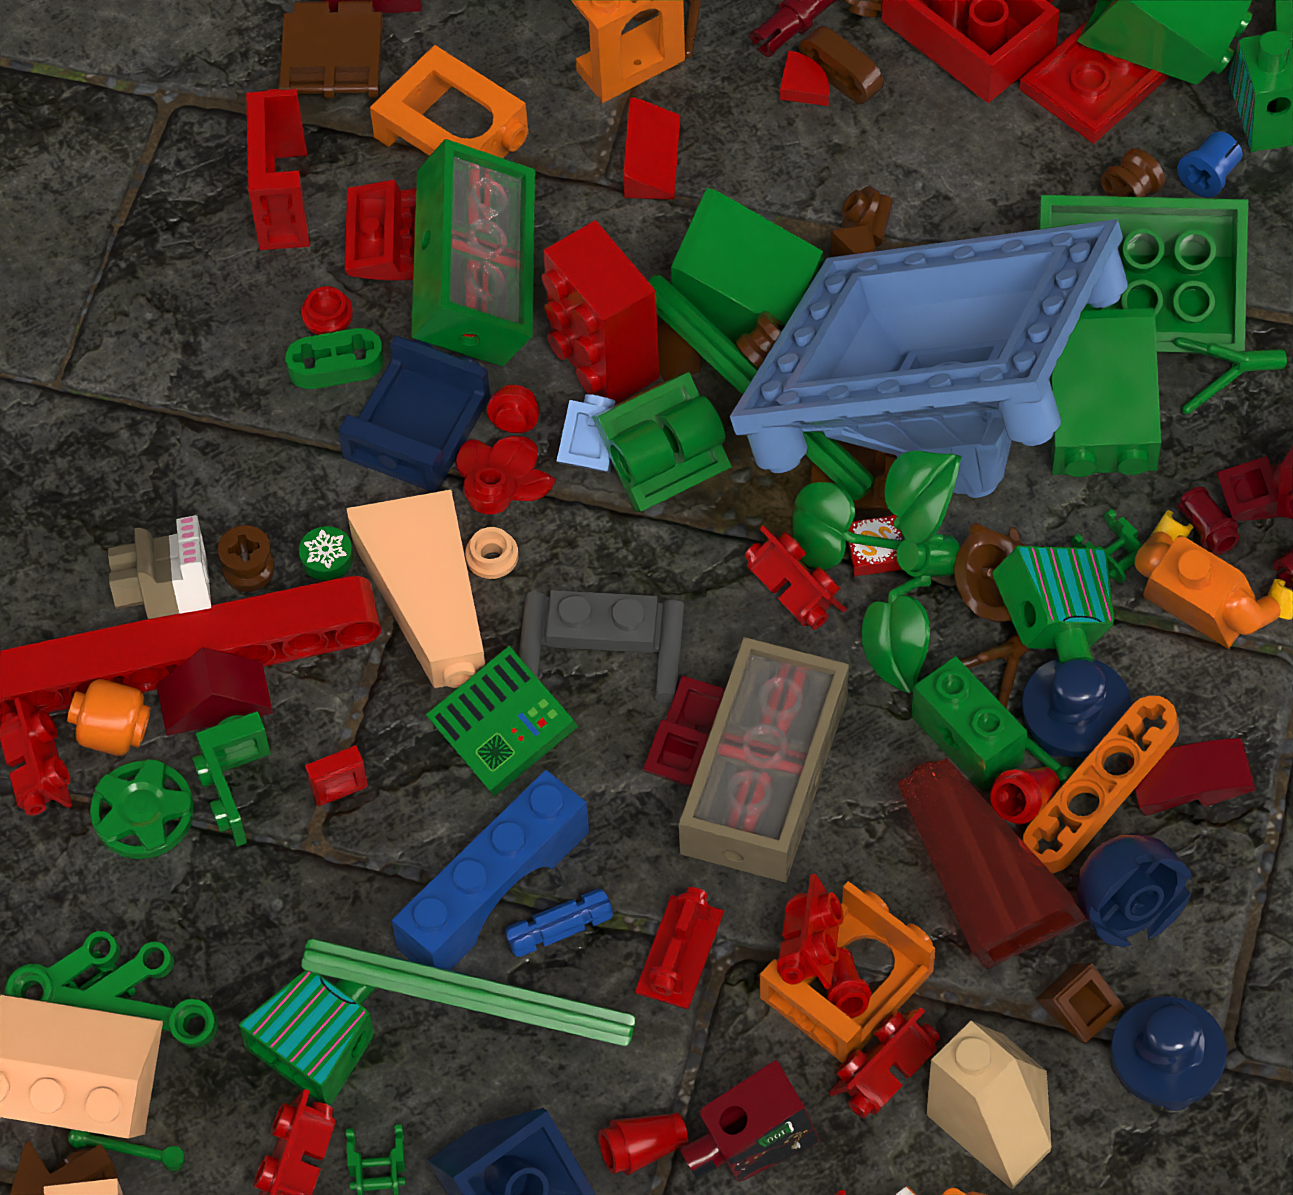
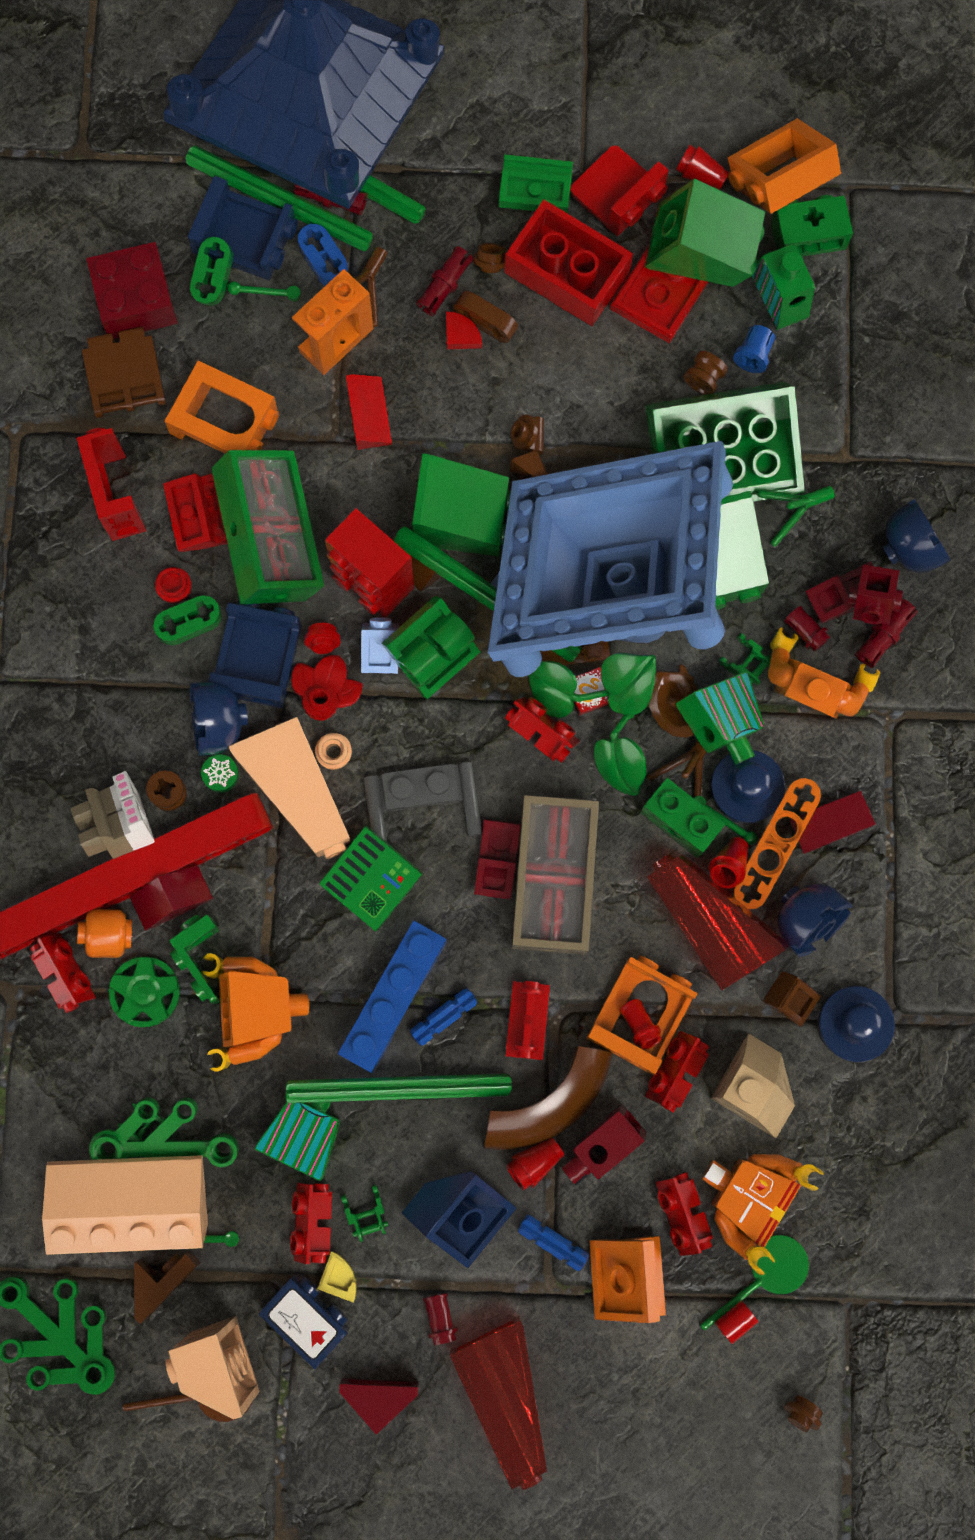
camera: 20 degrees left, 20 degrees up
red tile [305,745,368,806] -> none
reddish brown wheel [736,311,785,368] -> none
red hinge [777,873,844,989] -> none
none -> dark blue cylinder [190,681,248,756]
none -> orange torso [202,953,309,1071]
none -> reddish brown brick [484,1046,613,1150]

